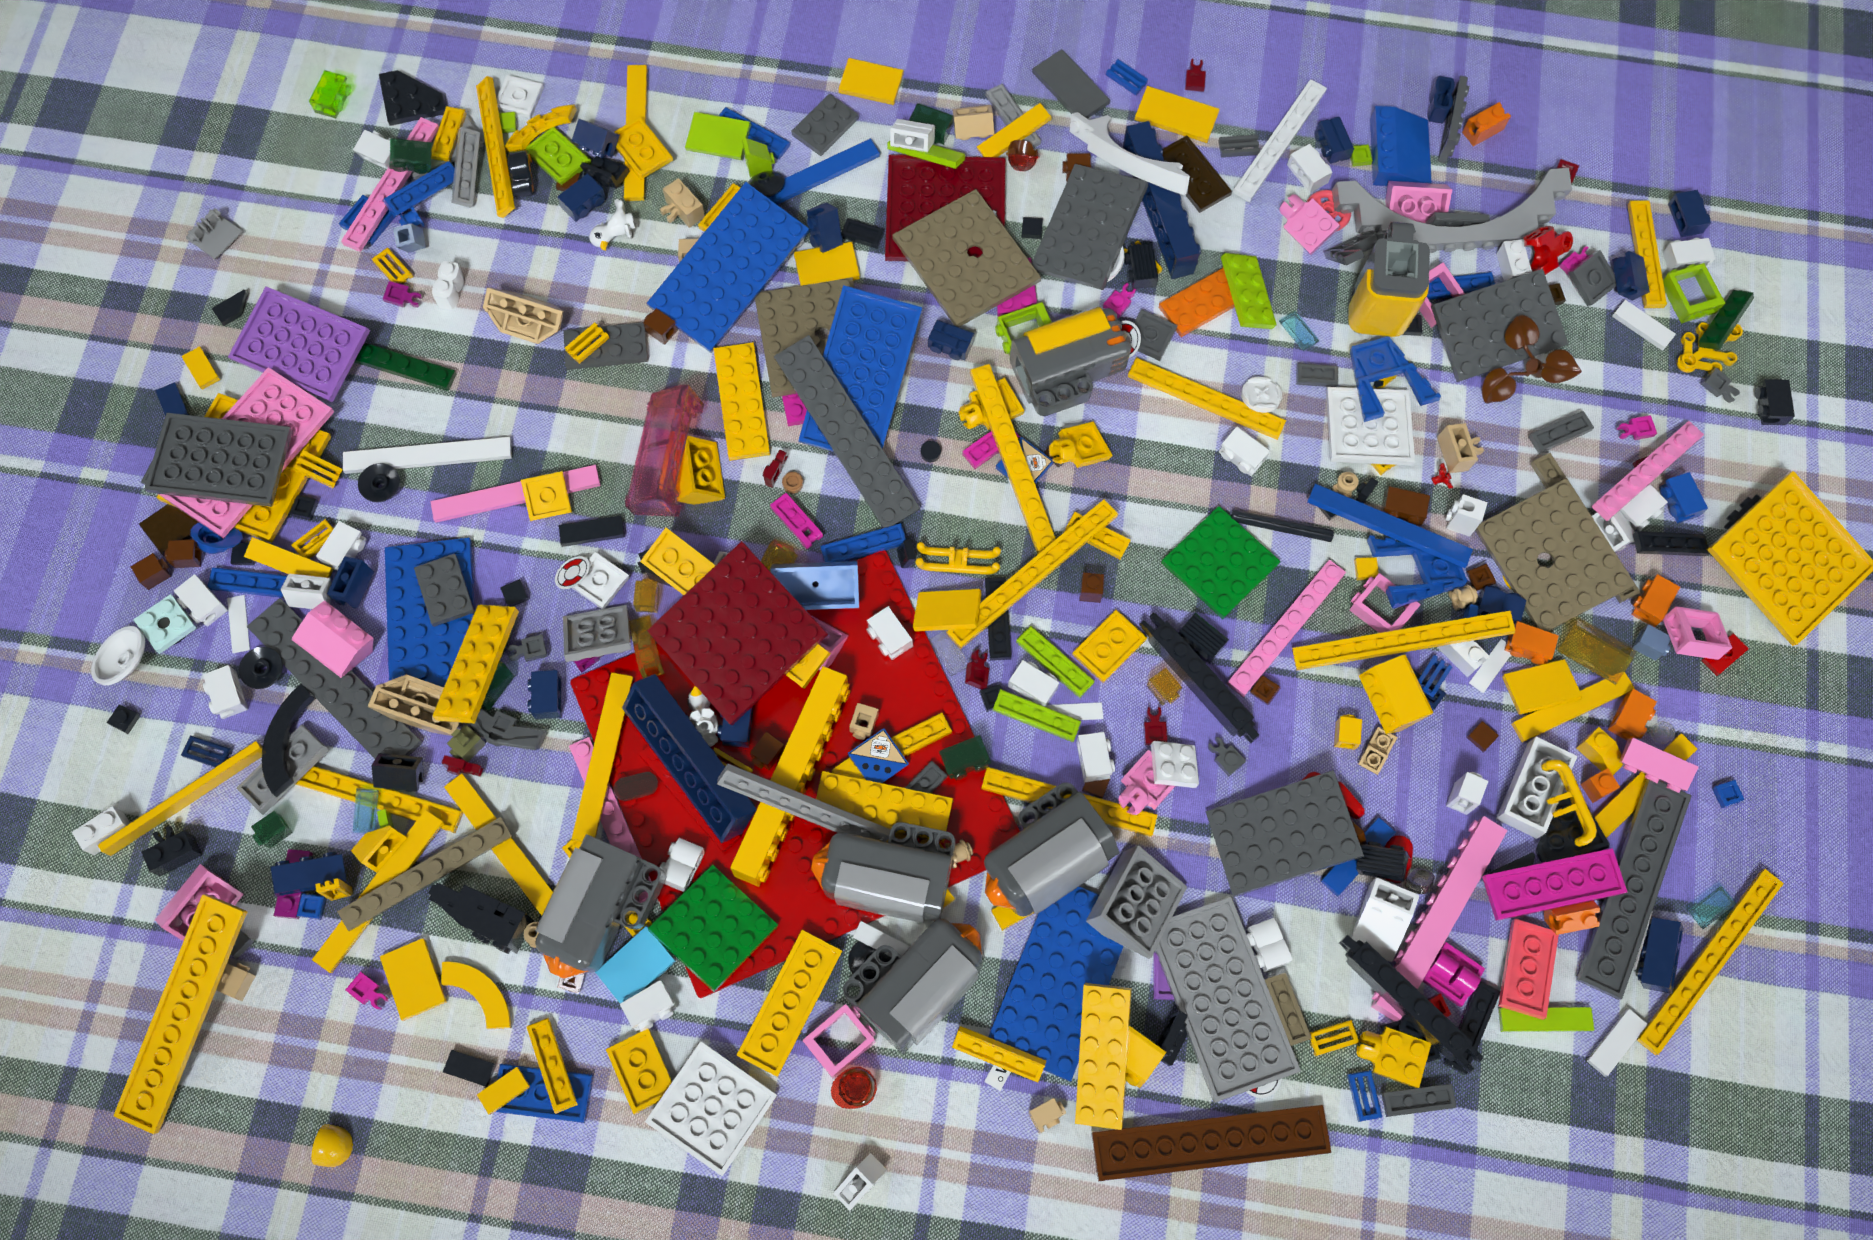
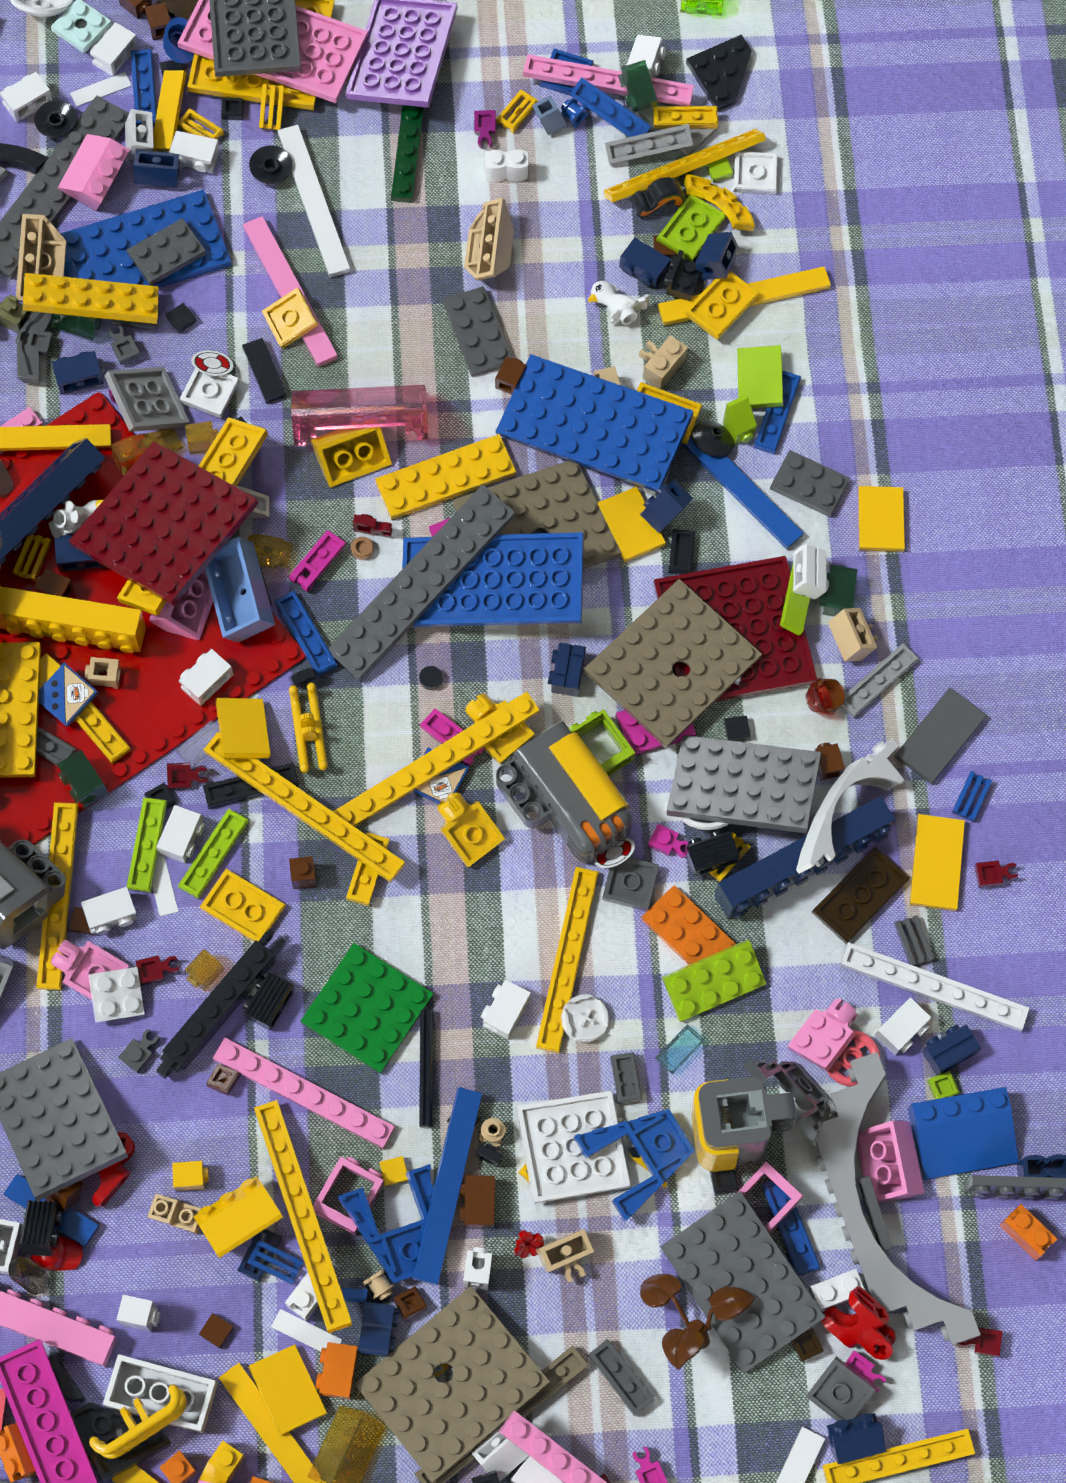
camera: 75 degrees right, 0 degrees up
yellow tile [565,322,609,364] -> none
yellow tile [977,103,1052,157] -> none

